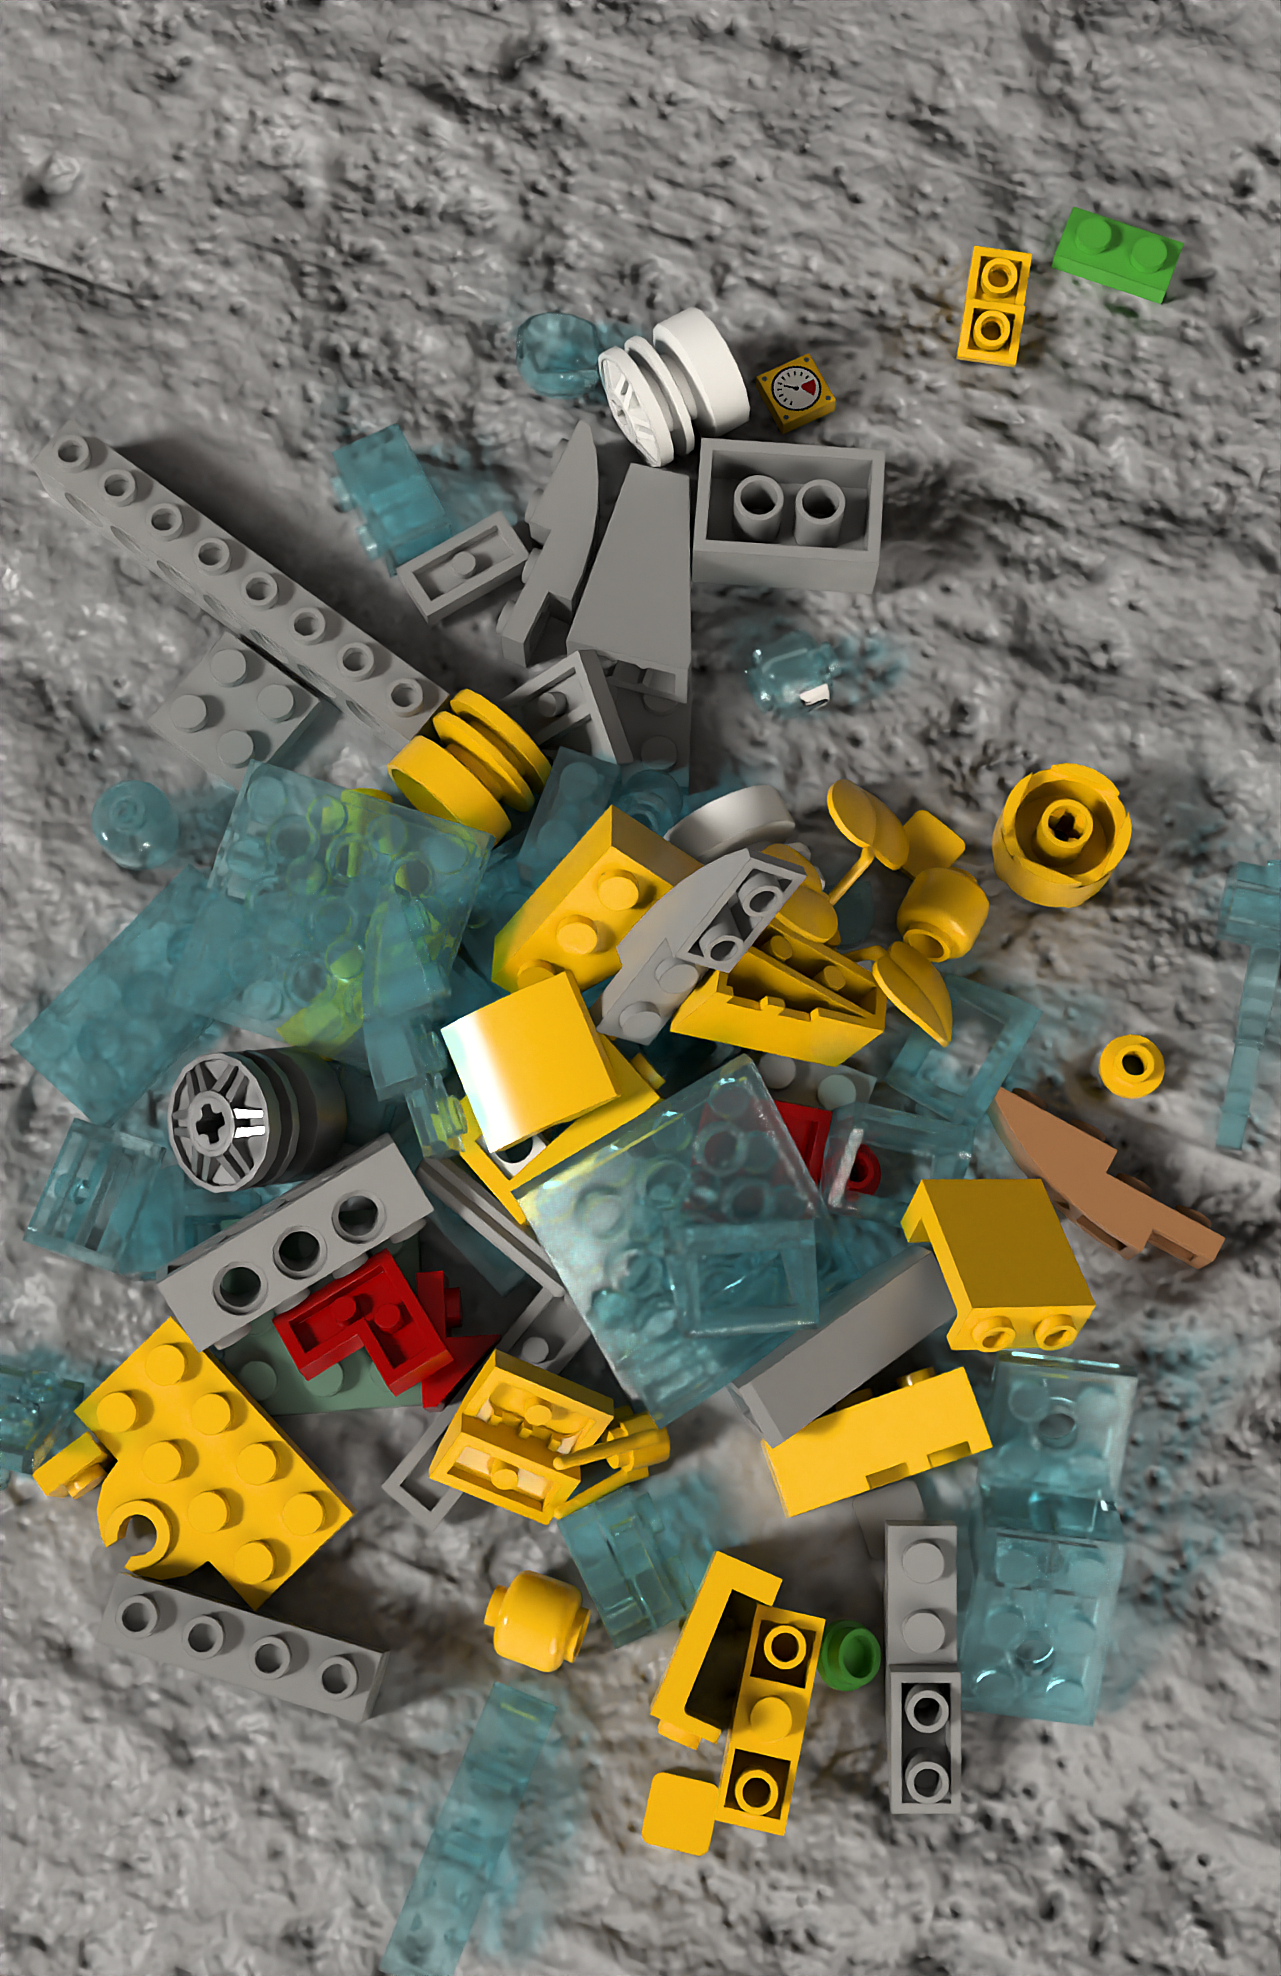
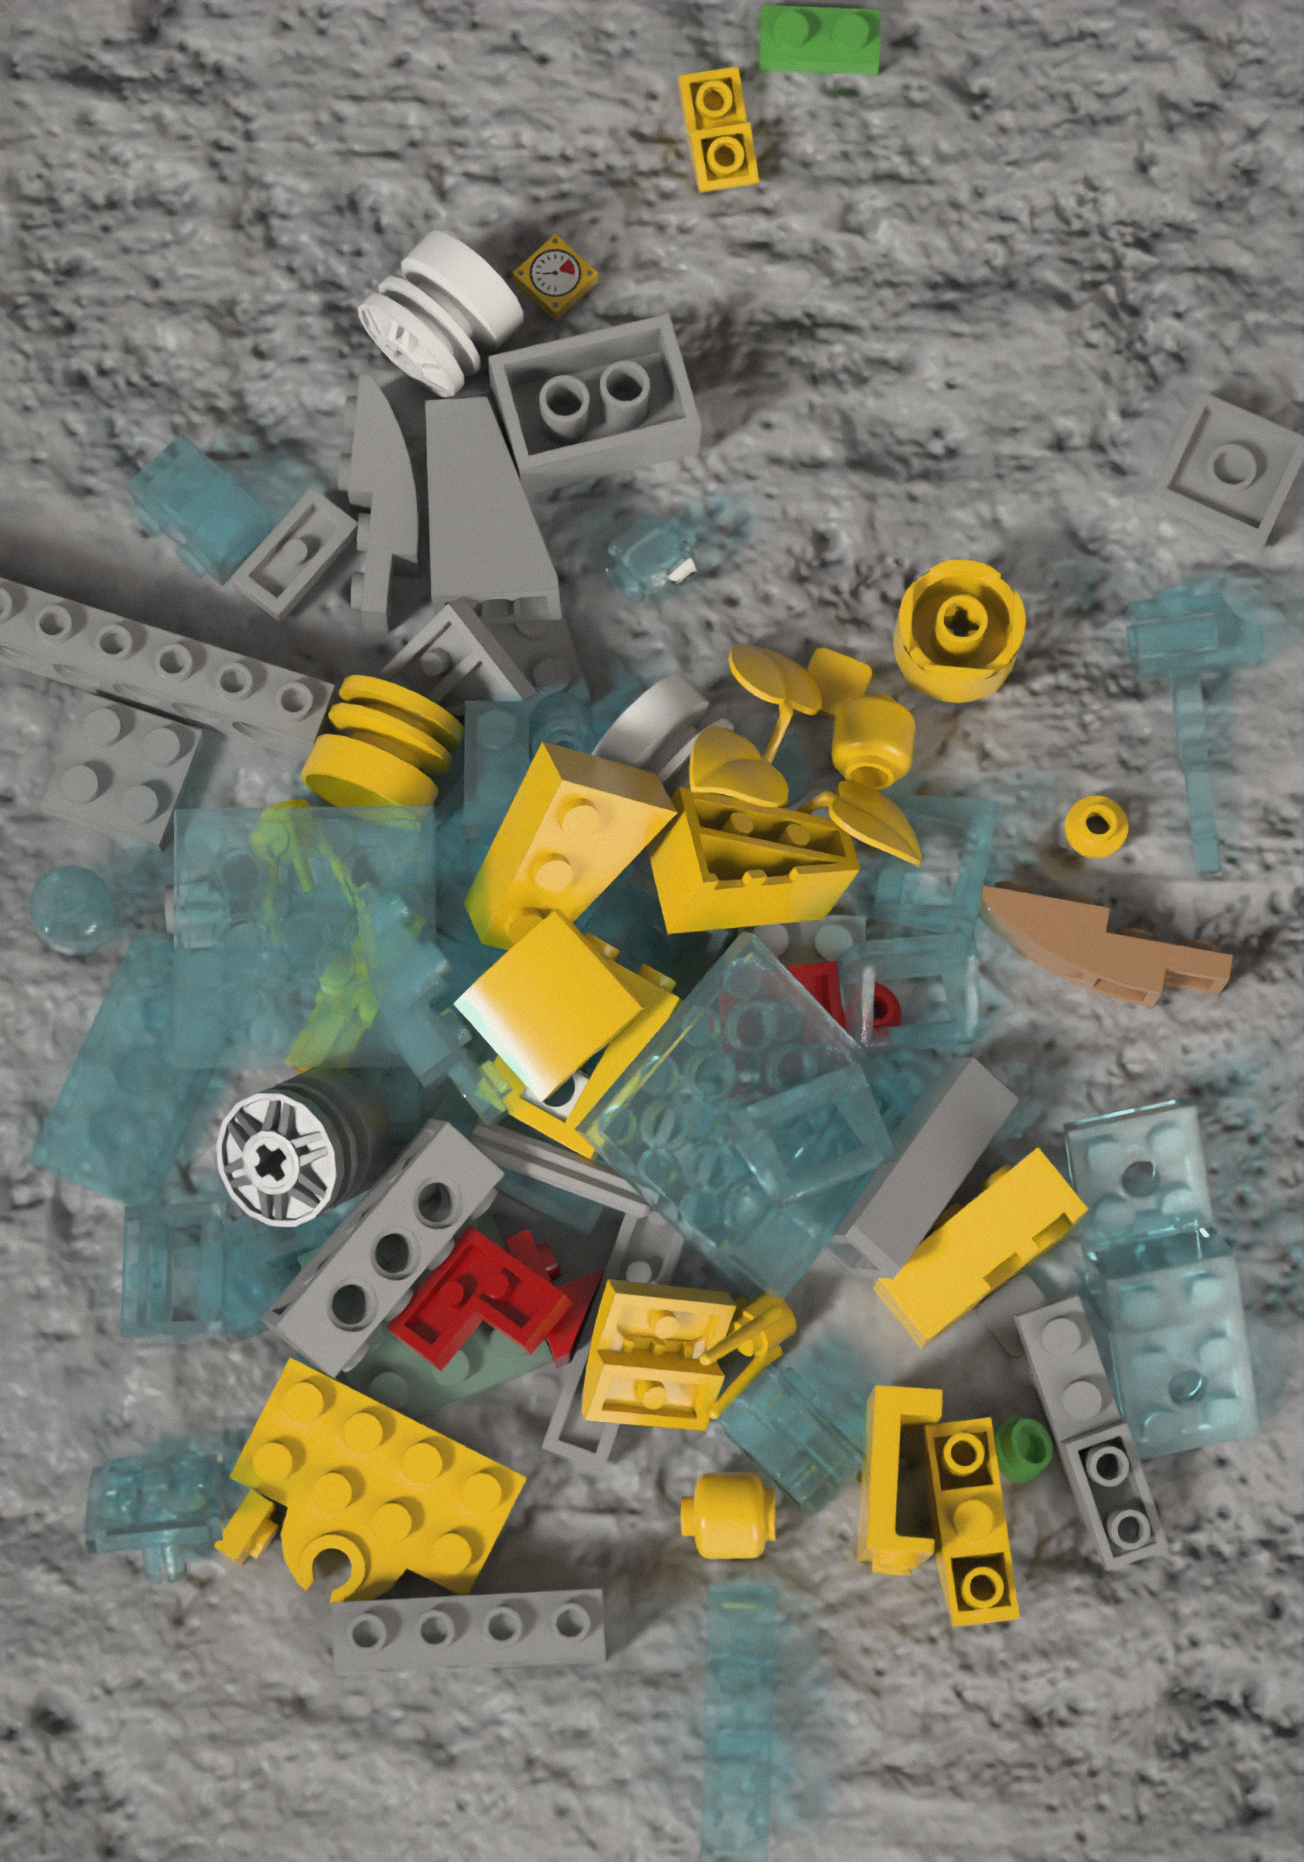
camera: 25 degrees left, 0 degrees up
clear light blue hair [516,312,606,400] -> none
light grey slope [589,848,807,1046] -> none
yellow piece [641,1772,718,1856] -> none
yellow panel [900,1179,1096,1353] -> none

